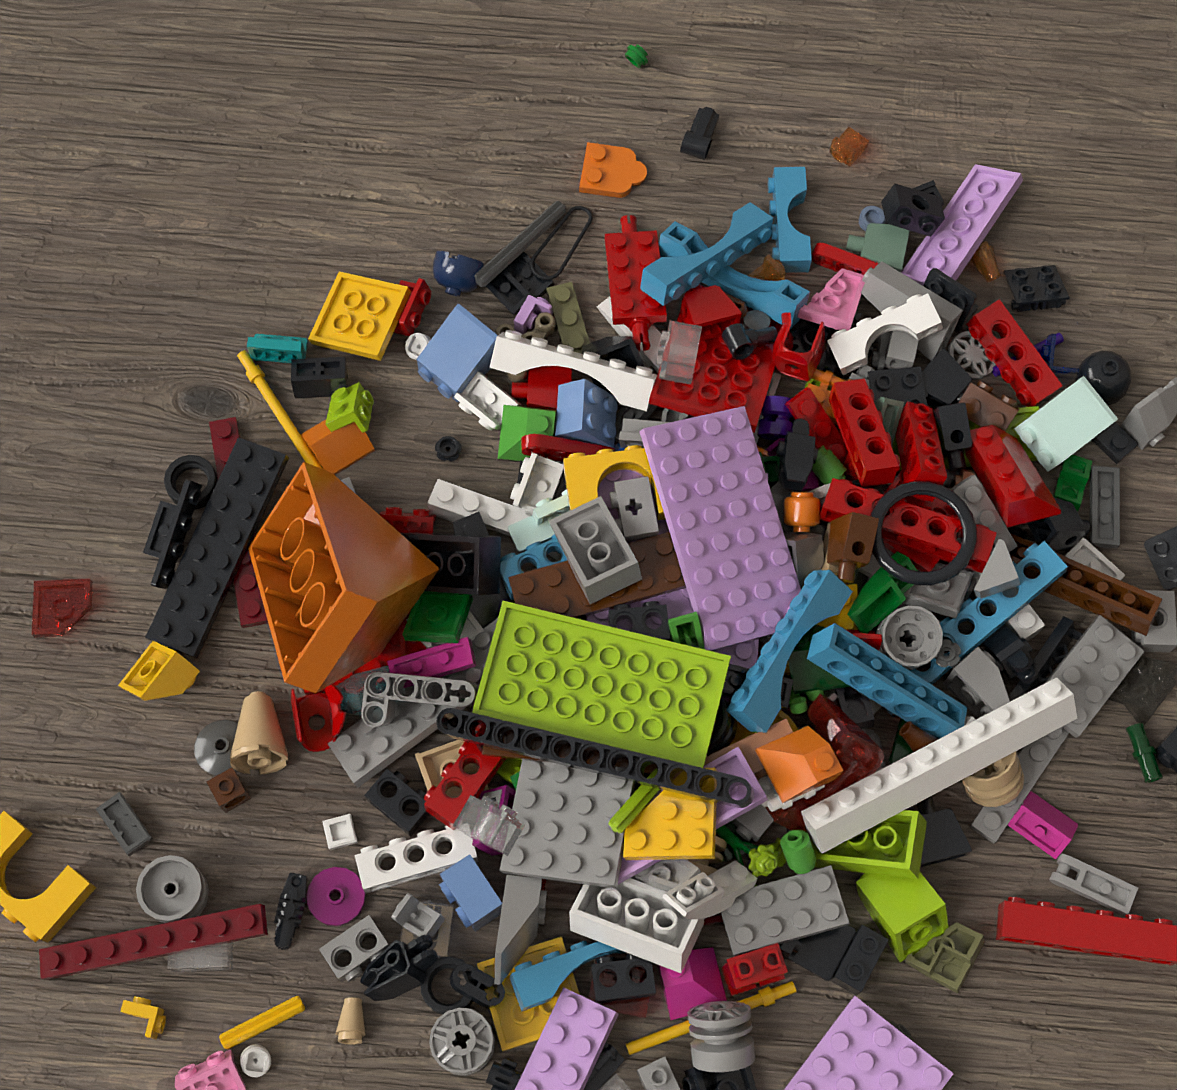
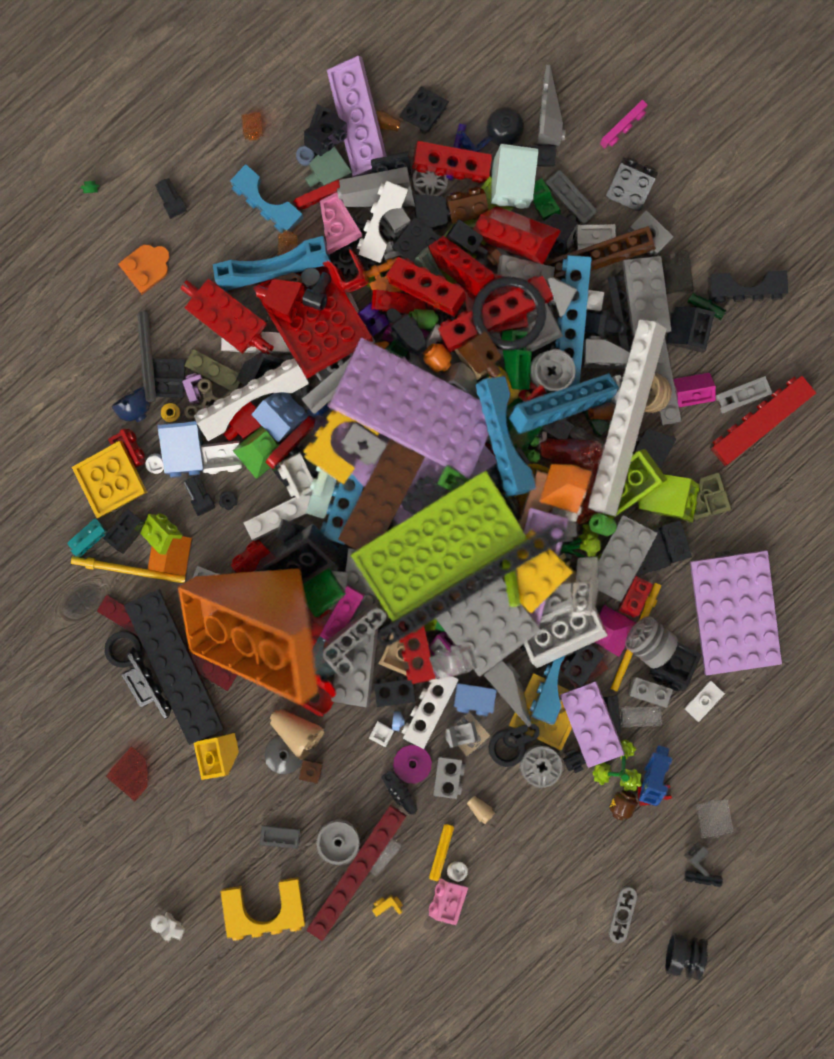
camera: 50 degrees left, 15 degrees up
black hinge [360,934,438,1001] -> none
black piece [530,206,593,280] -> none
light grey slope [549,496,642,604] -> none
dark azure arch [640,202,774,306] -> none
clear brick [655,320,702,385] -> none
dark grey plate [934,639,961,668] -> none
none -> yellow plate [161,403,180,422]
none -> black piece [183,475,215,516]
none -> light blue tile [392,711,405,731]
none -> black slope [666,307,715,353]

